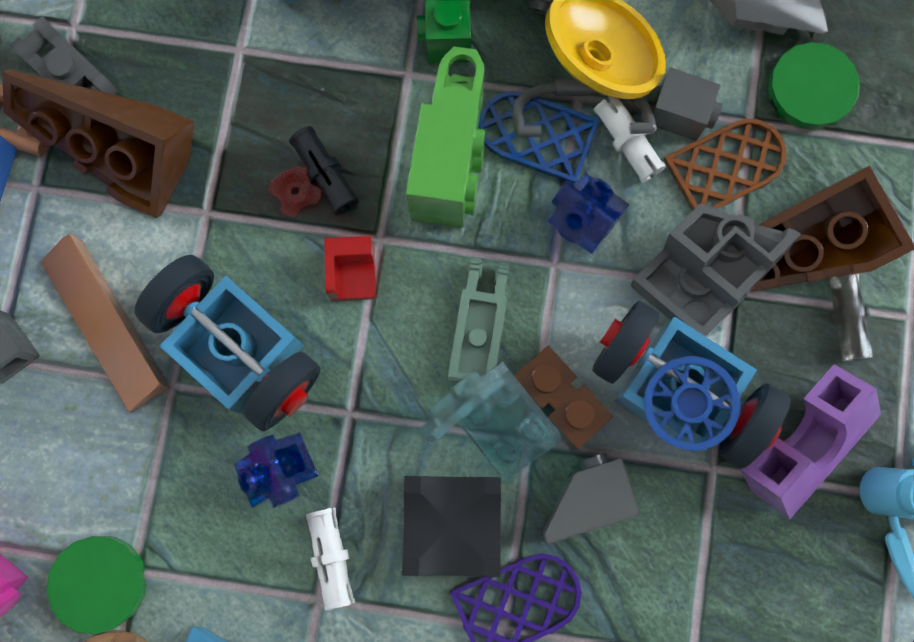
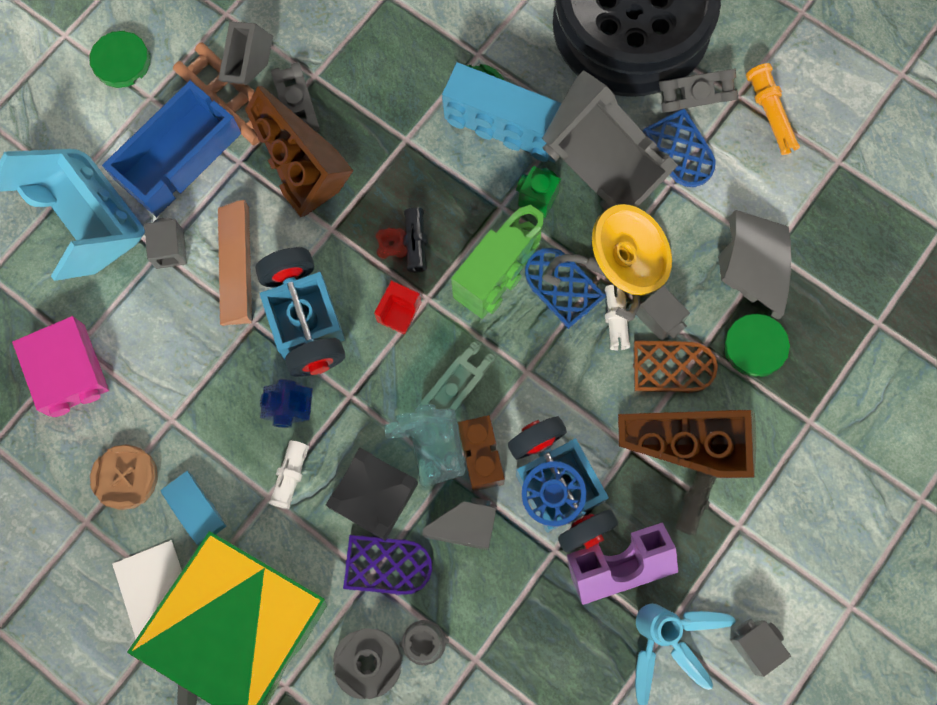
camera: 30 degrees right, 5 degrees down
green tile [46,536,146,634] -> none
clear blue brick [548,173,630,254] -> none
dark grey slope [631,204,801,337] -> none

